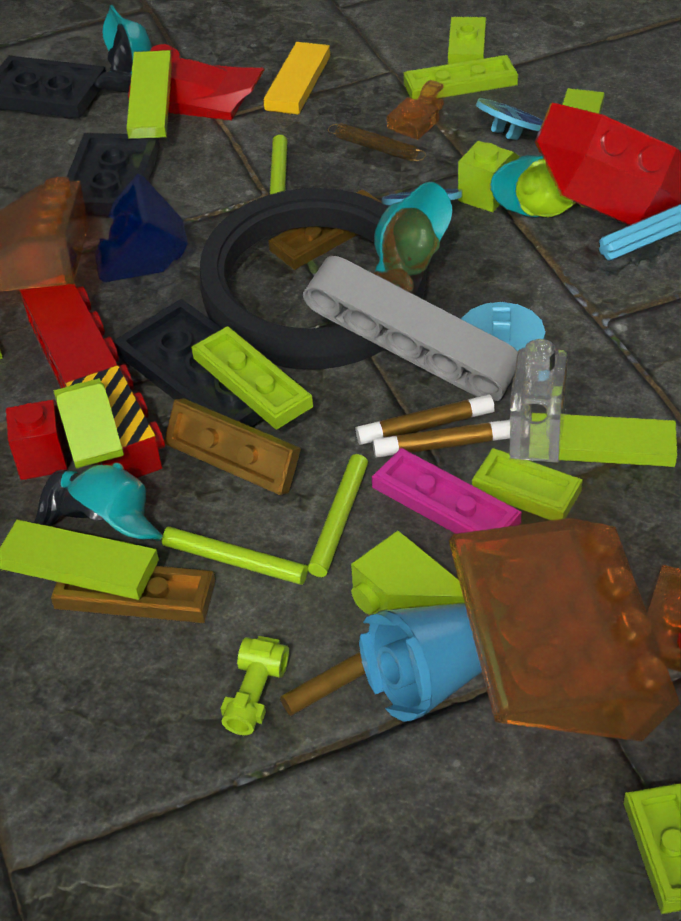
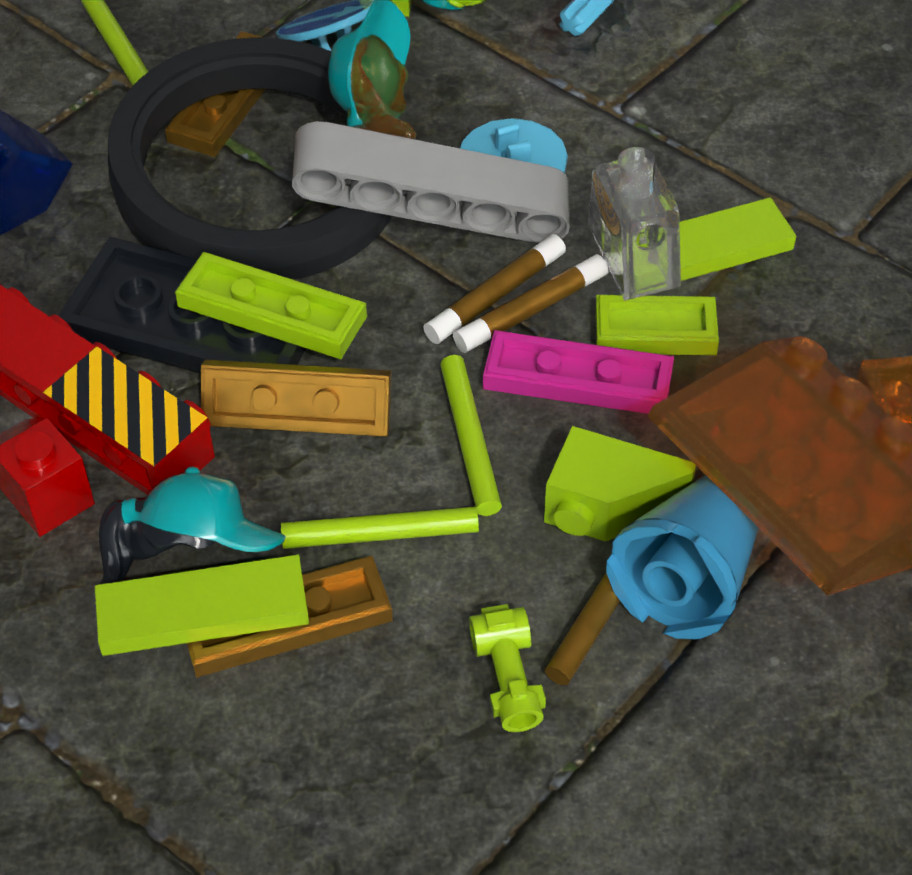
camera: 30 degrees left, 5 degrees up
lime slope [53,378,124,468] -> none

